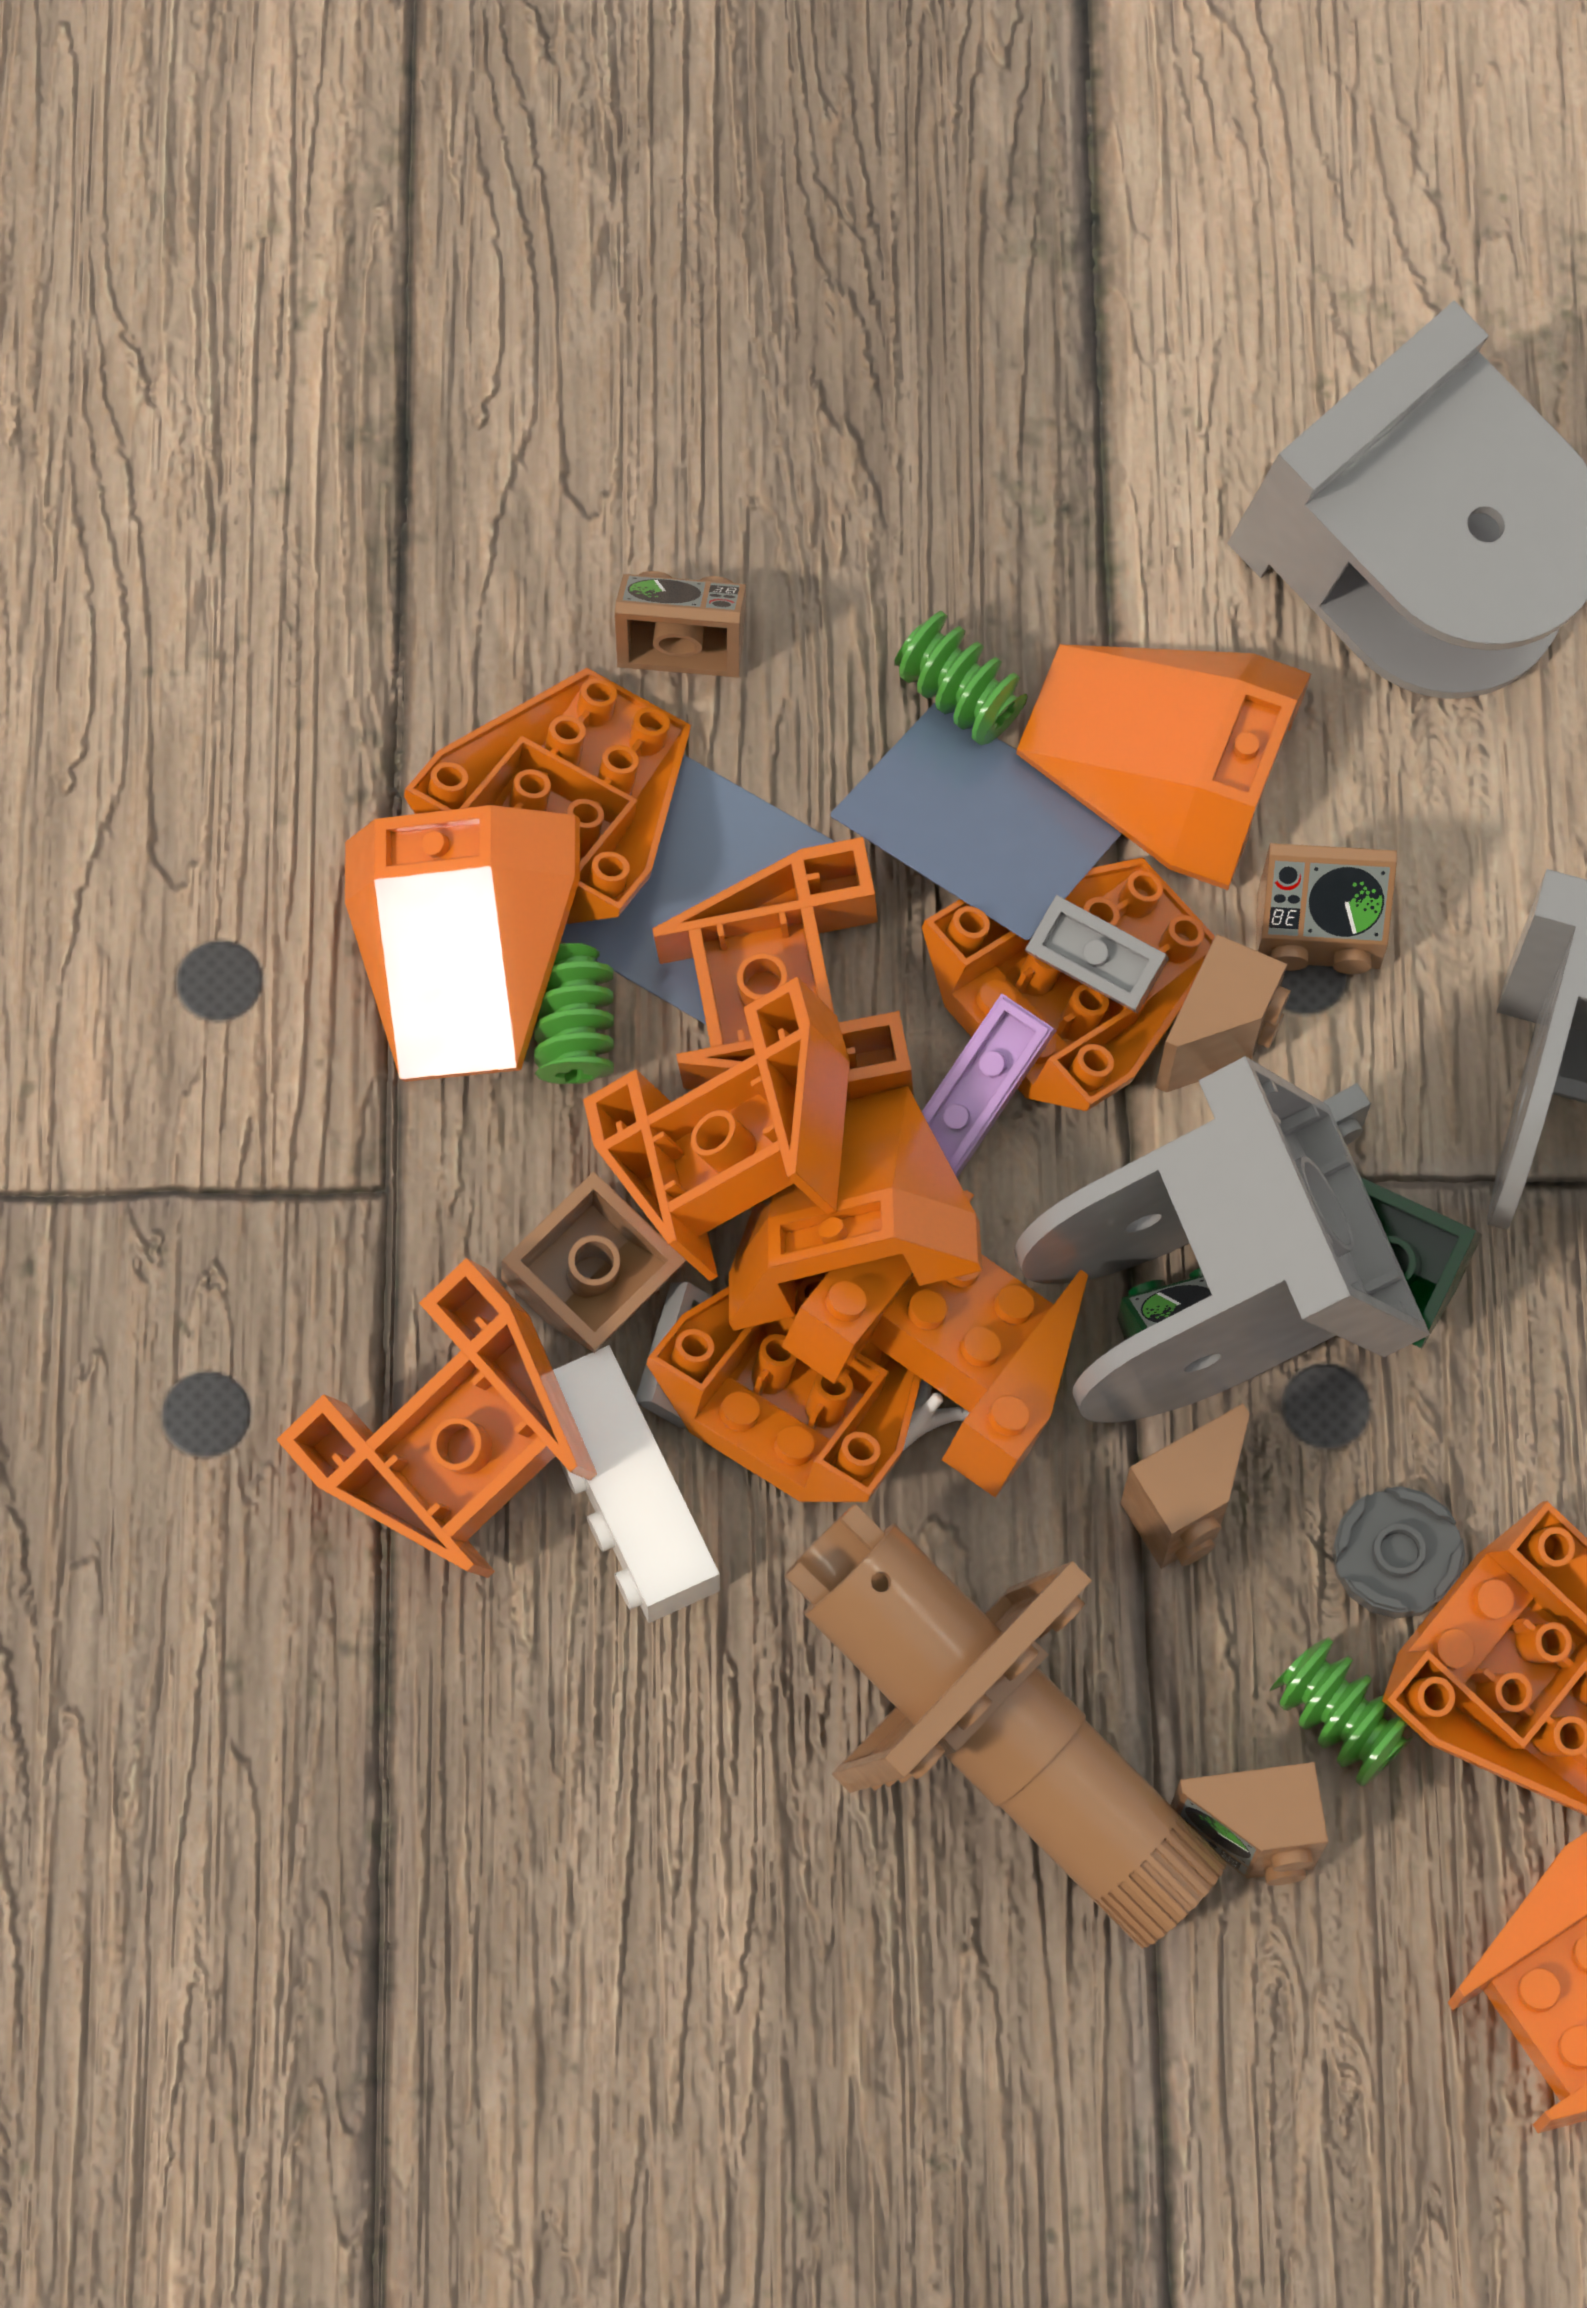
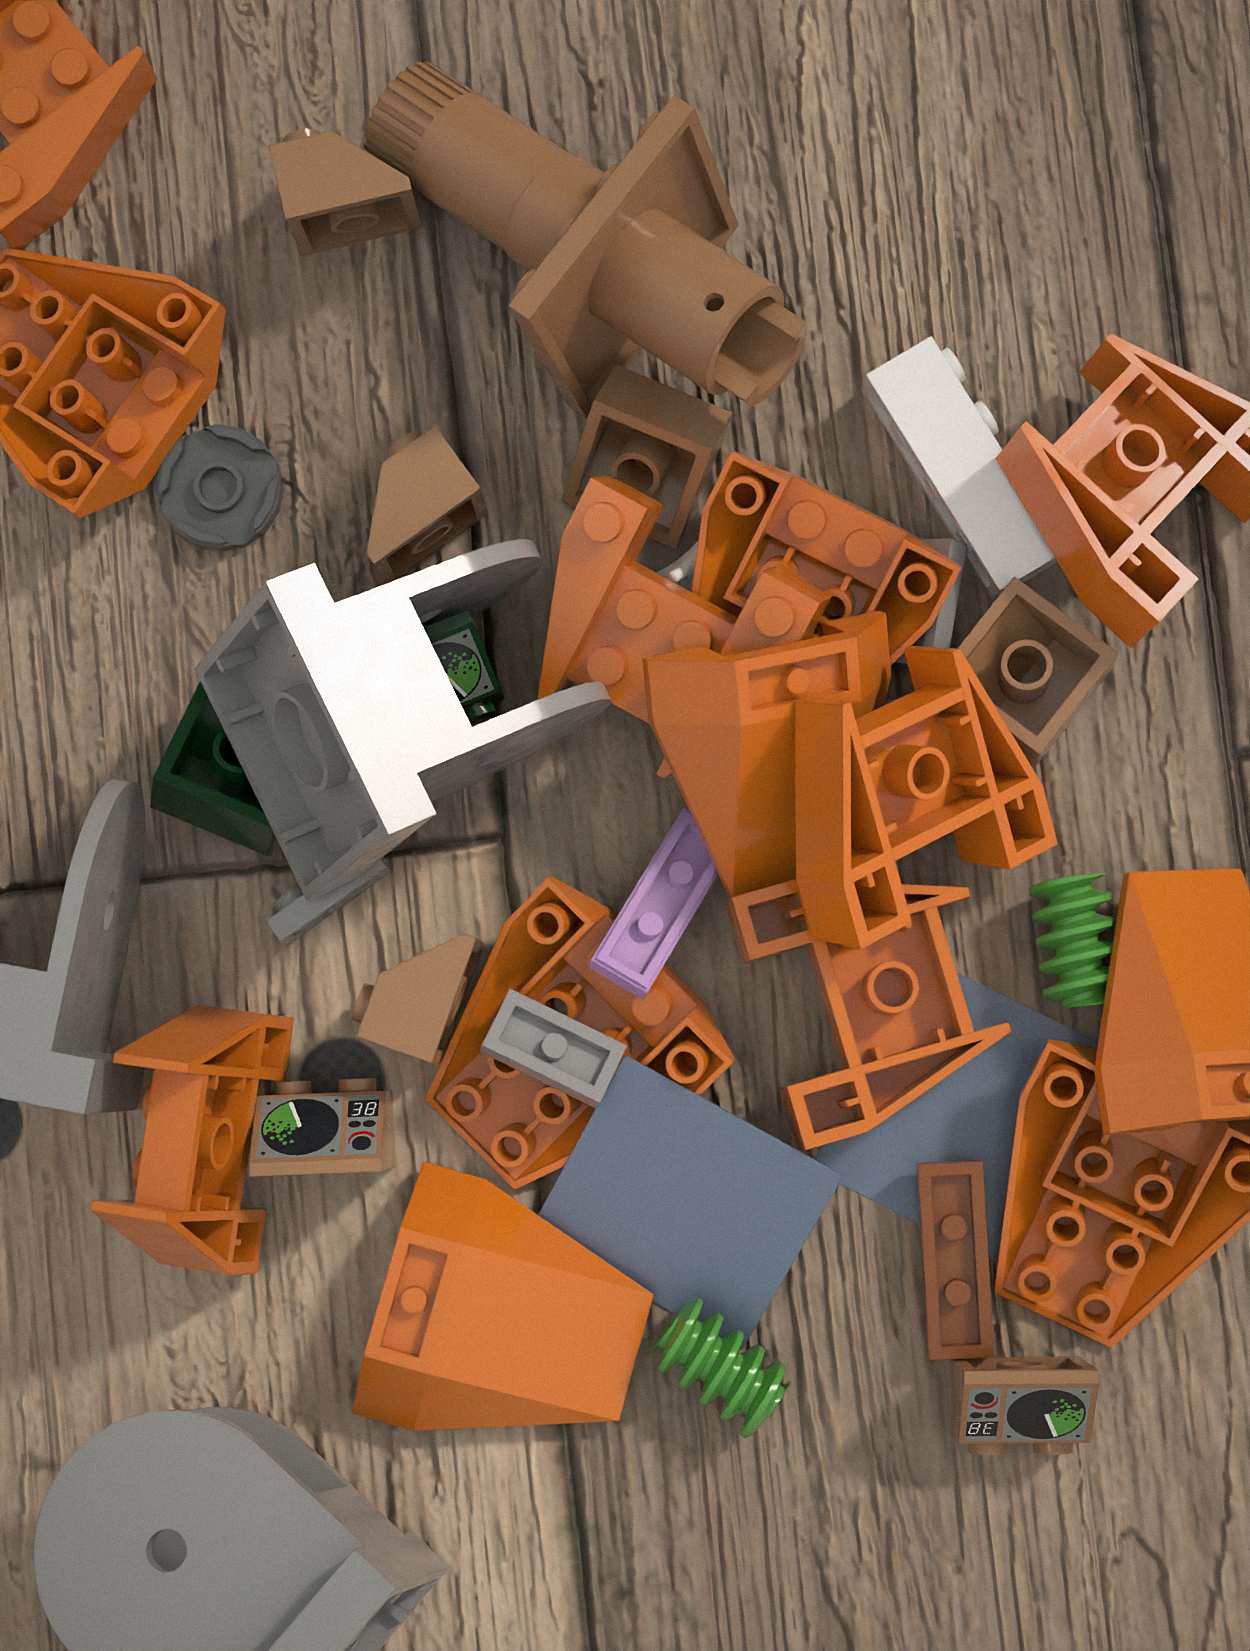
camera: 175 degrees left, 15 degrees up
bright green piece [1269,1637,1413,1786] -> none
none -> orange wedge [91,1005,294,1275]
none -> medium nougat slope [561,364,732,549]
none -> dark orange plate [916,1159,995,1360]

